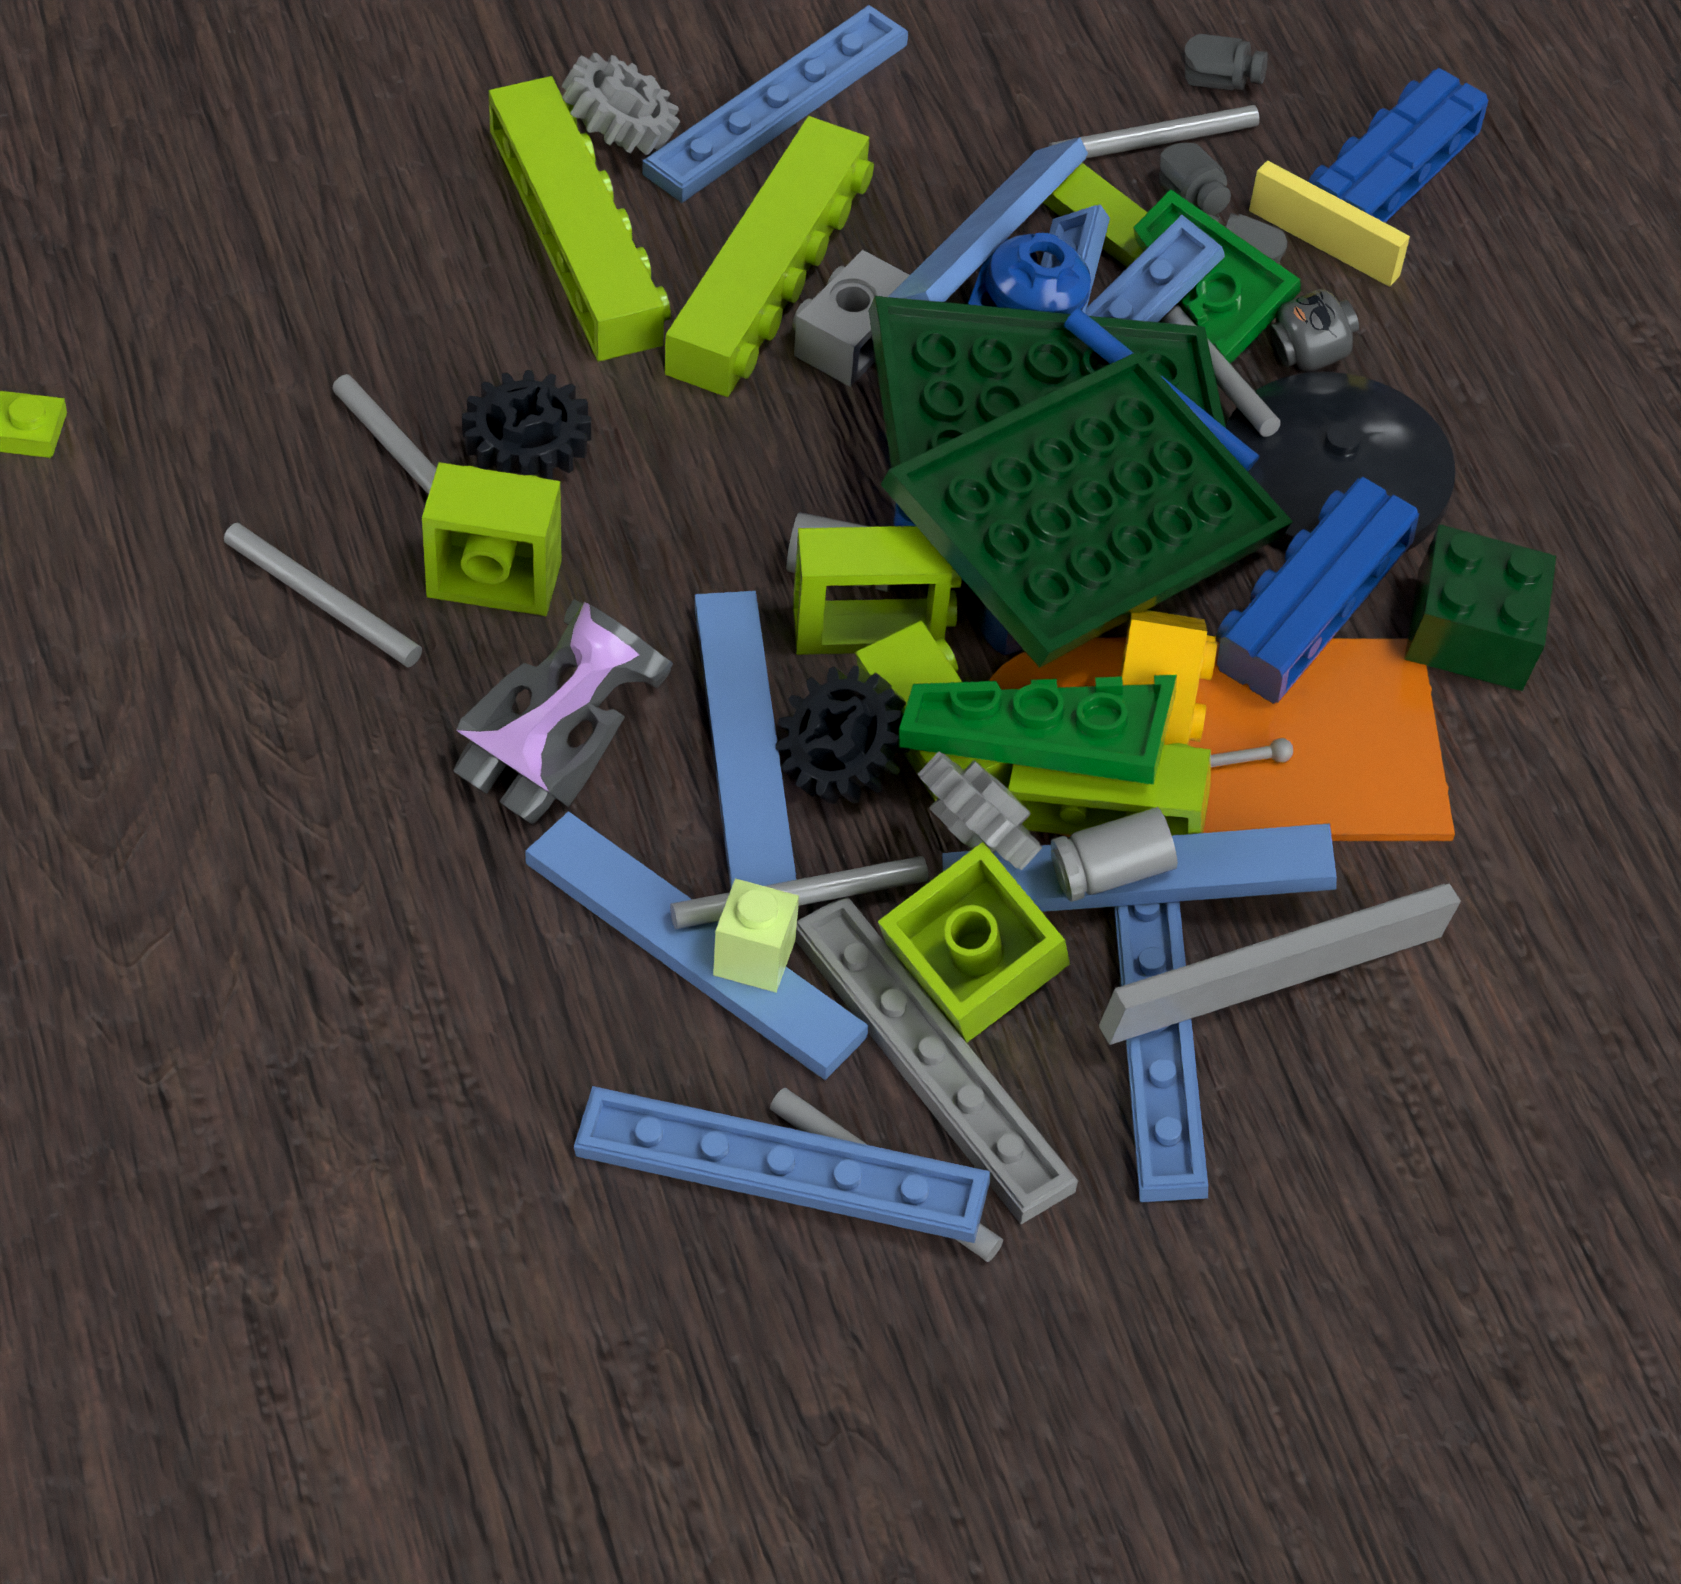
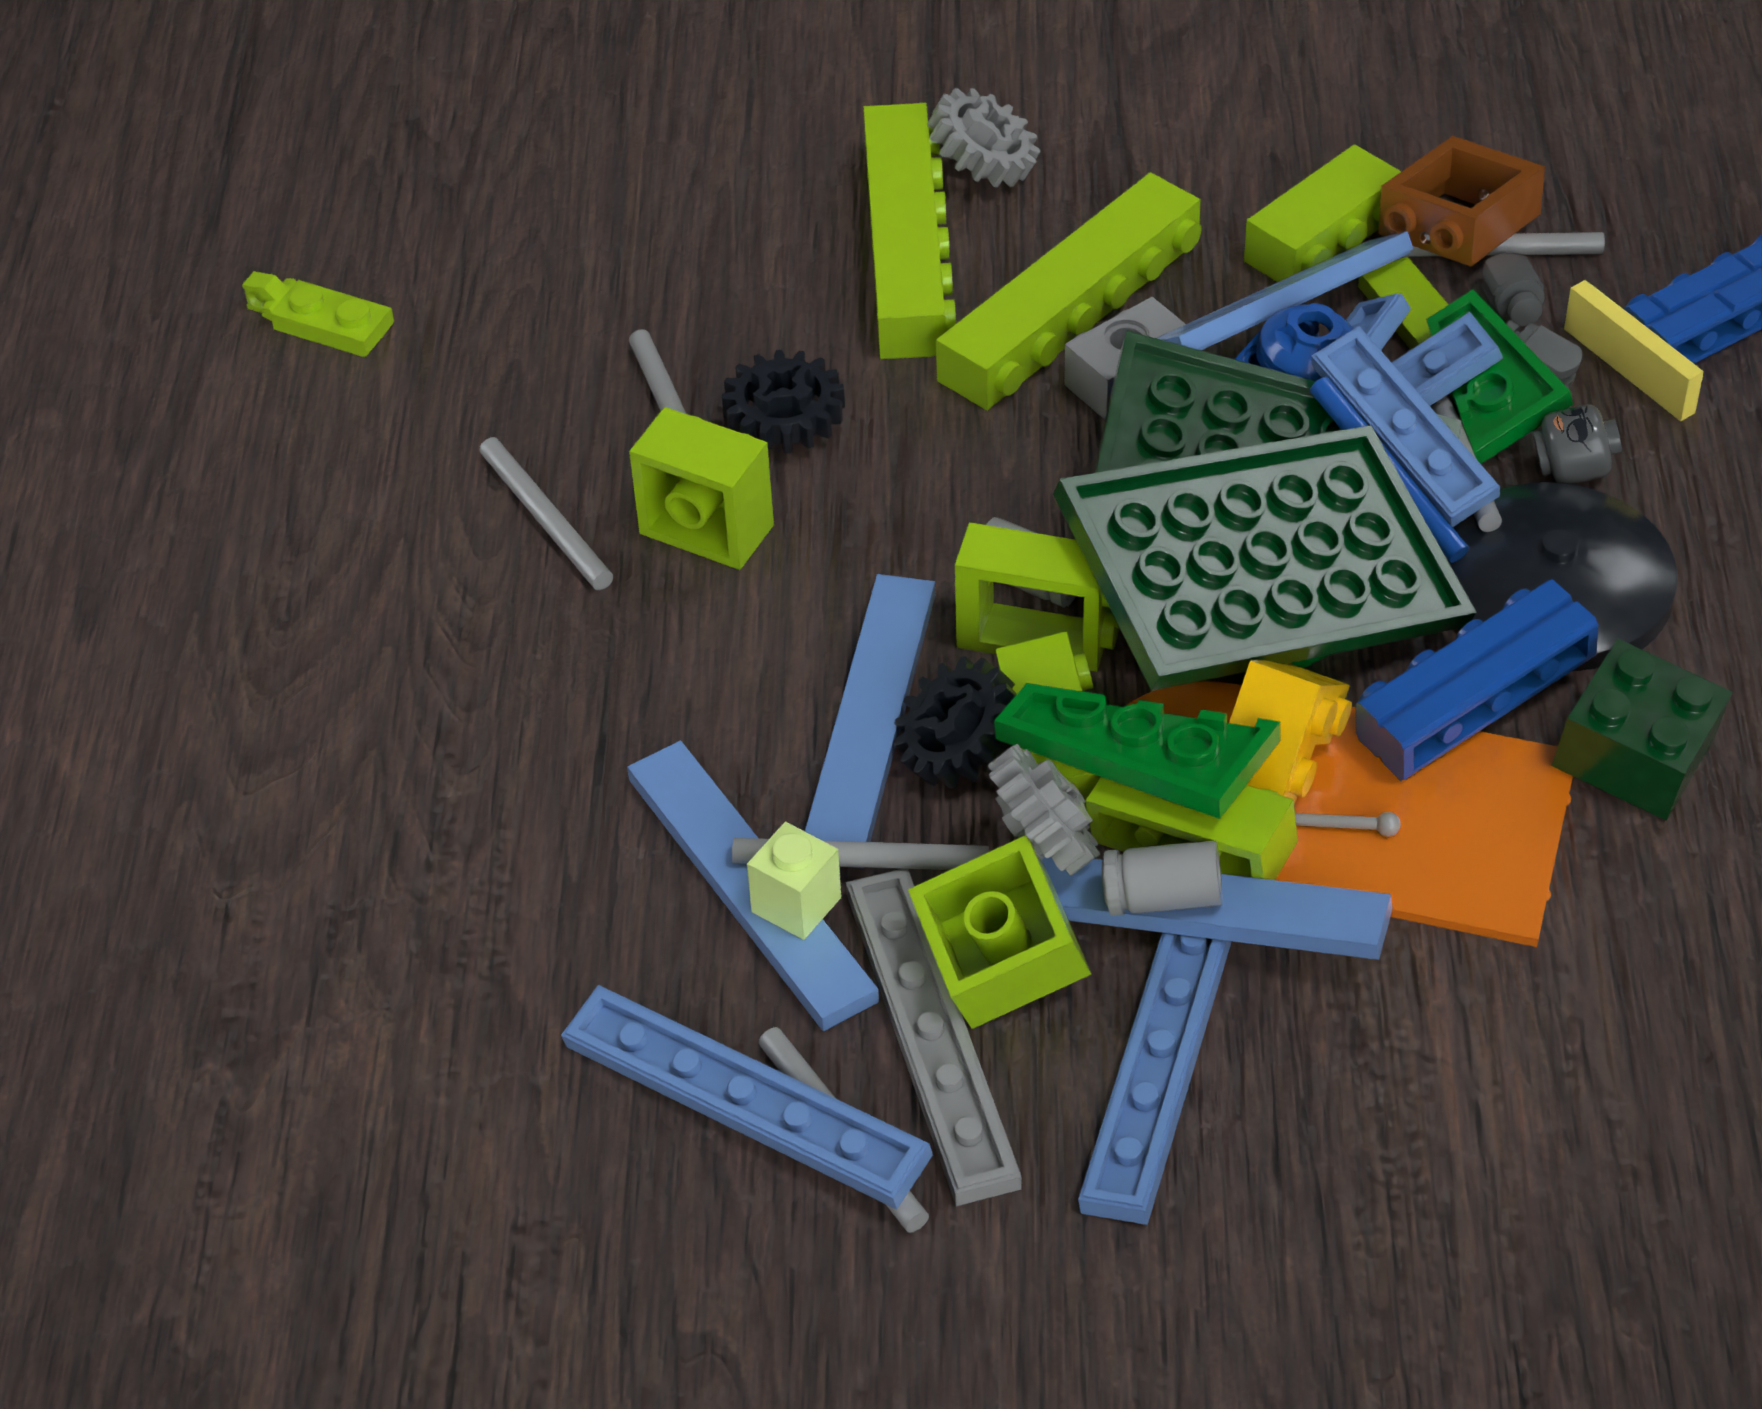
camera: 25 degrees right, 5 degrees down
dark grey hips [453,599,673,825] -> none
medium blue tile [642,5,908,203] -> none
light grey tile [1099,883,1461,1045] -> none
dark grey arm [1185,34,1268,91] -> none
none -> lime brick [1244,144,1402,282]
none -> medium blue tile [1311,326,1500,527]
none -> dark orange window [1378,136,1545,266]

